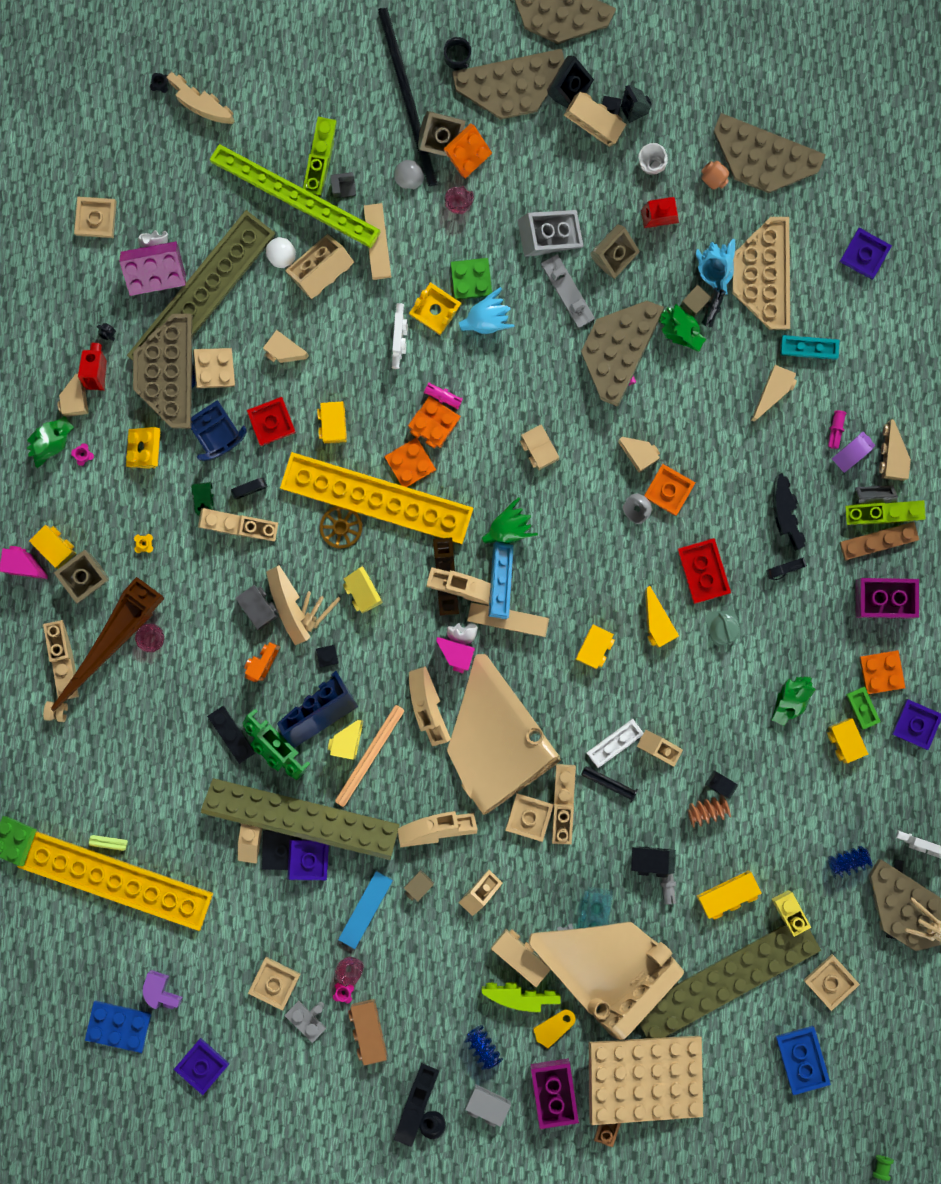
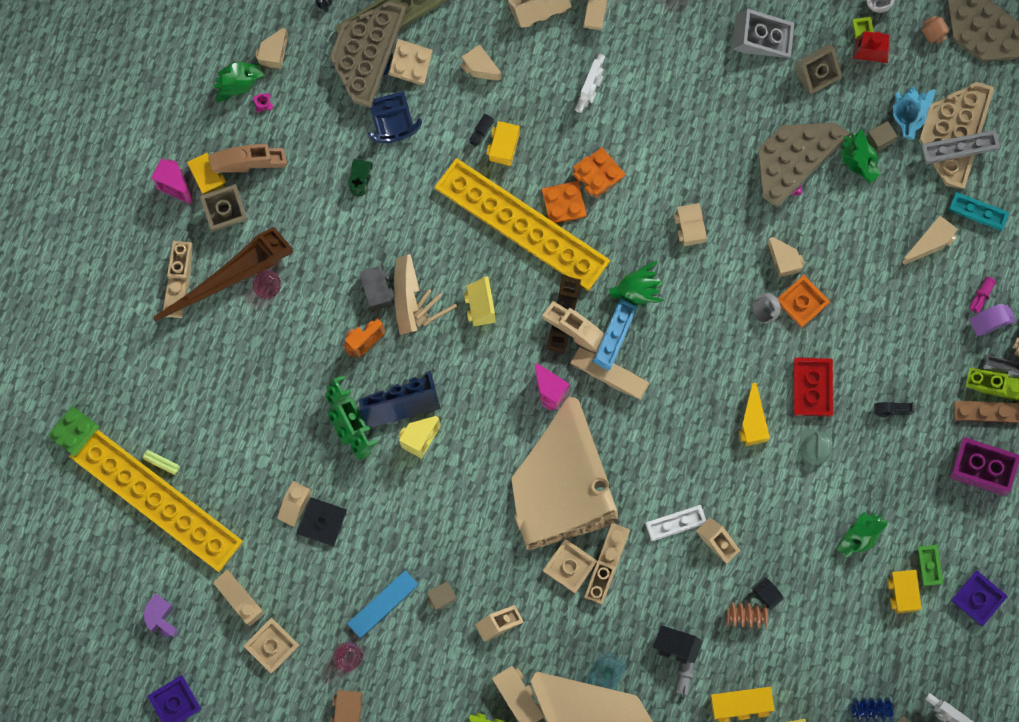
camera: 20 degrees right, 10 degrees down
tan wheel [43,701,68,722] -> none
red torso [78,343,107,391] -> none
blue plate [85,1001,152,1053] -> none
yellow piece [126,427,160,469] -> none
yellow plate [134,534,154,553] -> none
tan slope [198,508,278,542] -> none
olive plate [201,778,400,860] -> none
black plate [207,705,256,764] -> none
black beam [231,477,268,500] -> none
red plate [247,397,296,446] -> none
light grey plate [284,1000,326,1043] -> none
dark purple plate [287,840,329,880] -> none
black plate [316,645,339,668] -> none
pearl gold wheel [320,506,362,549] -> none
dark pink plate [333,982,354,1004] -> none
light nougat axle [335,705,404,807] -> none
tan slope [398,811,477,847] -> none
yellow piece [409,282,462,336] -> none
tan slope [409,666,451,746] -> none
dark pink pin [424,382,463,409] -> none
white hair [446,623,478,645] -> none
bright green plate [451,258,492,300] -> none
medium azure piece [459,287,514,334] -> none
light grey hinge [541,254,595,329] -> none
yellow brick [575,624,615,669] -> none
black axle [581,766,638,803] -> none
black pin [701,288,726,327] -> none
black slope [773,473,806,551] -> none
orange plate [859,650,905,694] -> none
none -> medium nougat slope [208,144,287,173]
none -> tan slope [213,570,265,626]
none -> black bar [470,114,494,147]
none -> lime plate [852,17,874,39]
none -> light grey plate [921,130,1000,164]

